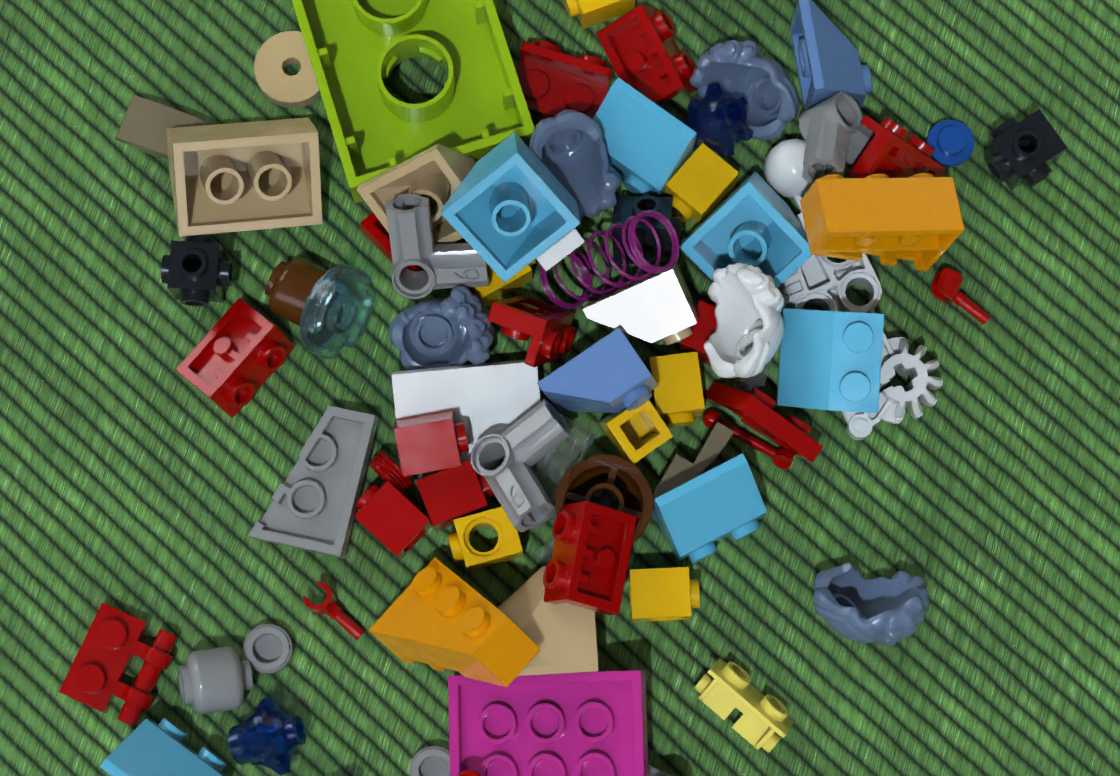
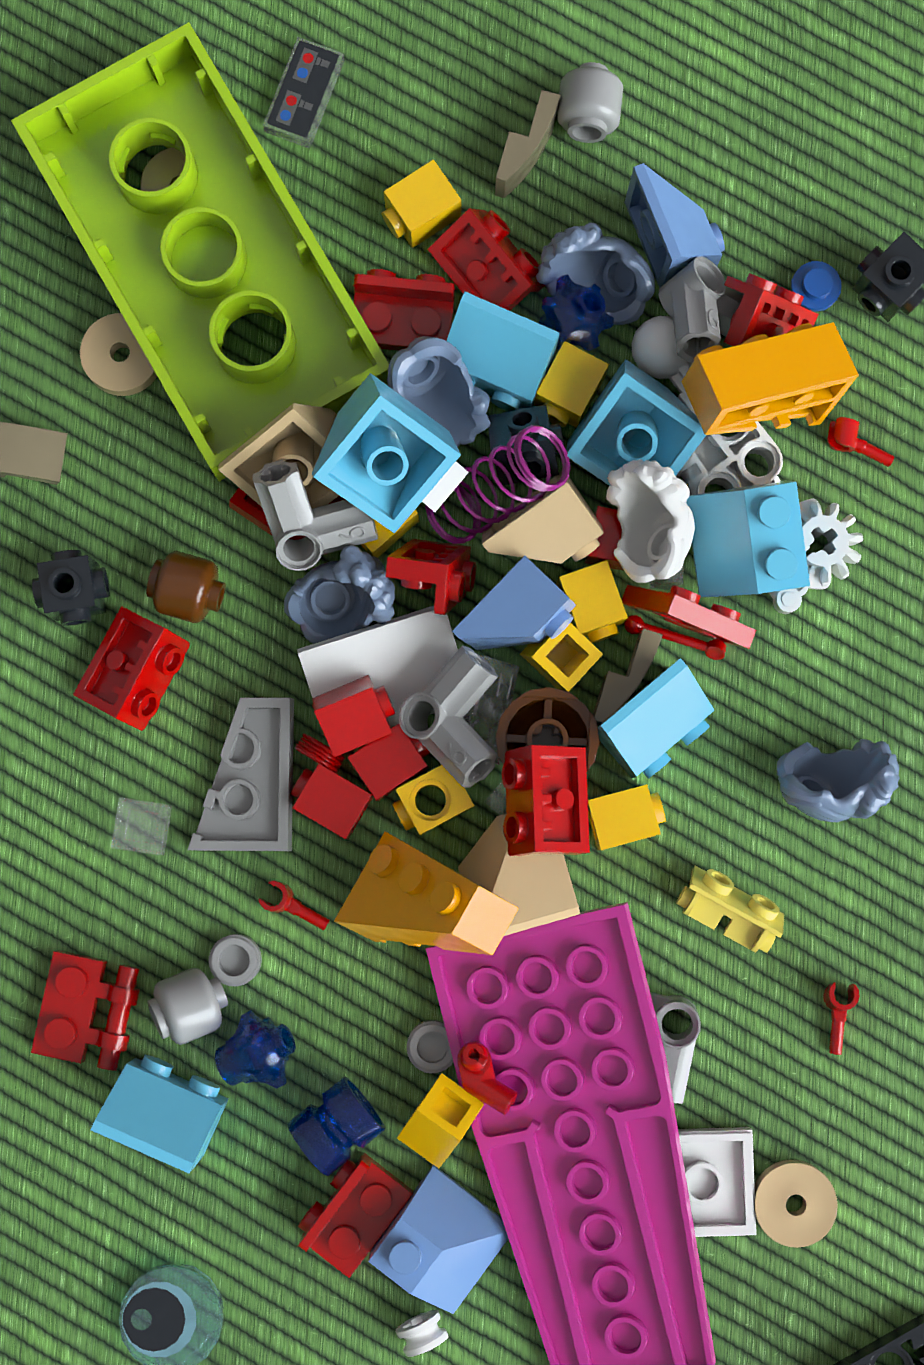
camera: 15 degrees left, 5 degrees up
tan slope [166,117,323,237] -> none
clear light blue tile [300,264,374,359] -> none
none -> clear tile [111,797,172,855]

